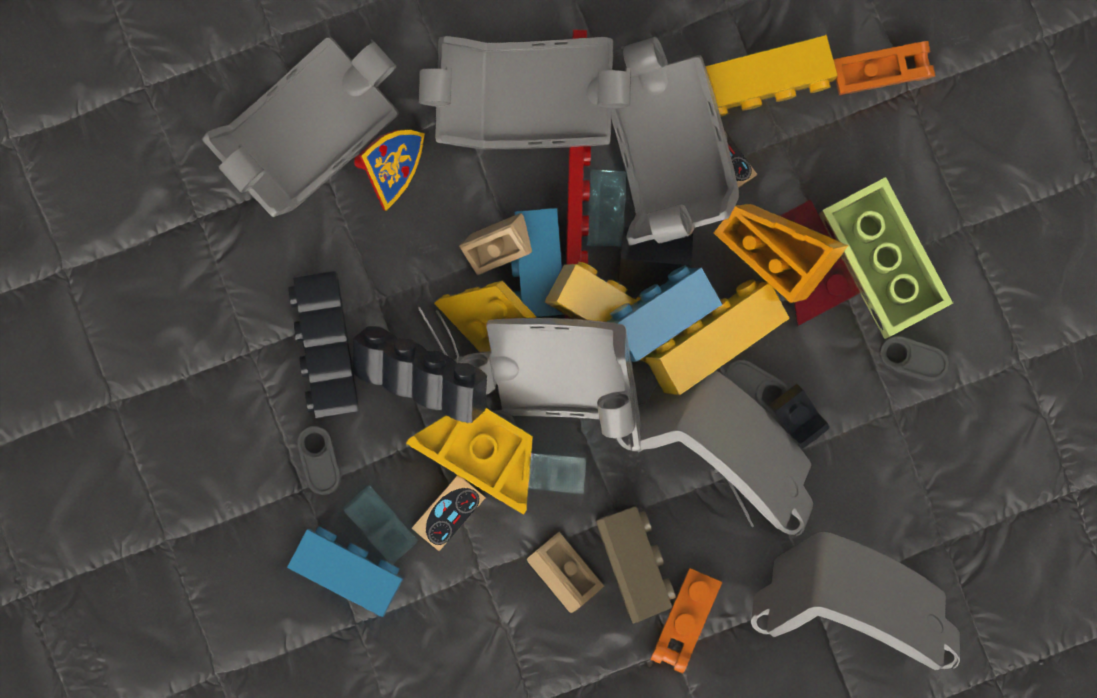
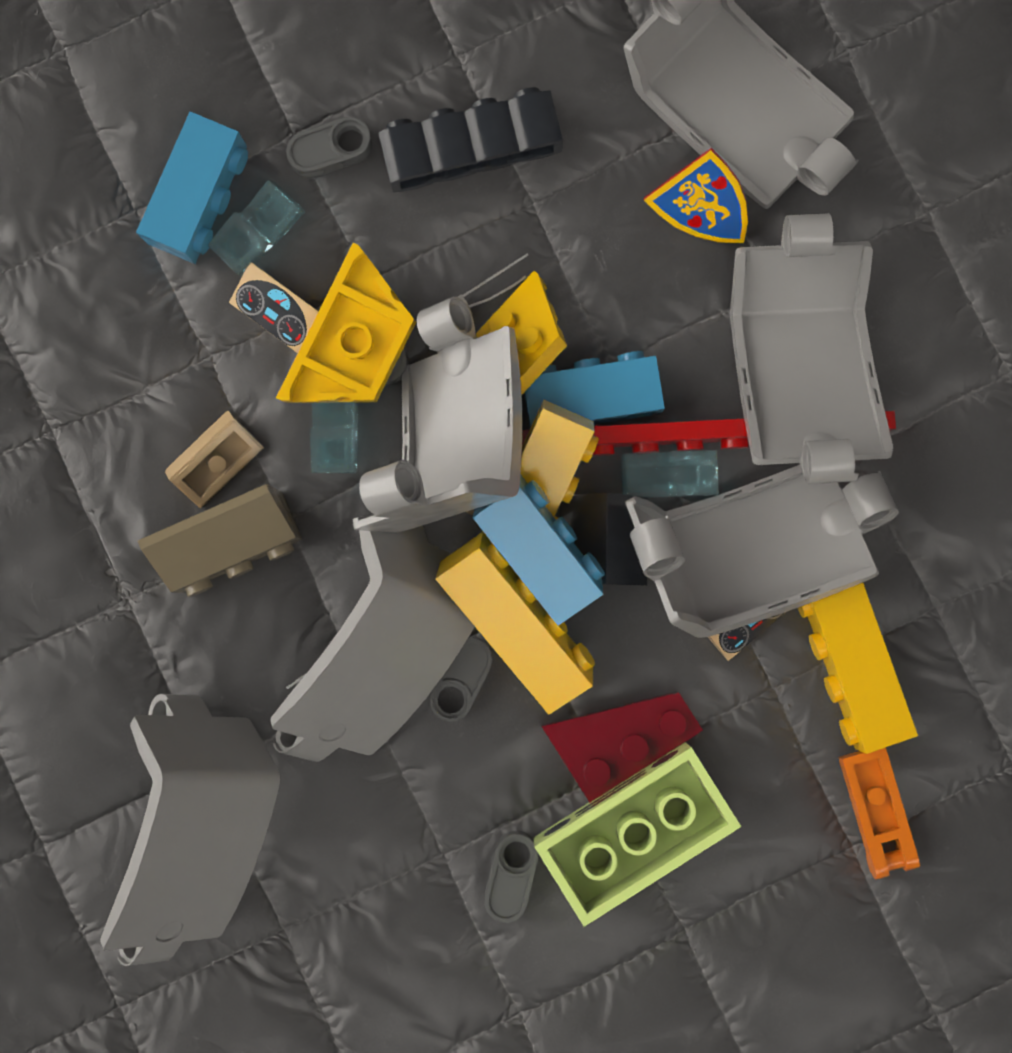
camera: 90 degrees right, 0 degrees up
black brick [353,326,487,423] -> none
tan slope [459,213,532,275] -> none
orange plate [650,568,722,674] -> none
light orange wedge [714,204,849,303] -> none
black bracket [769,384,830,448] -> none

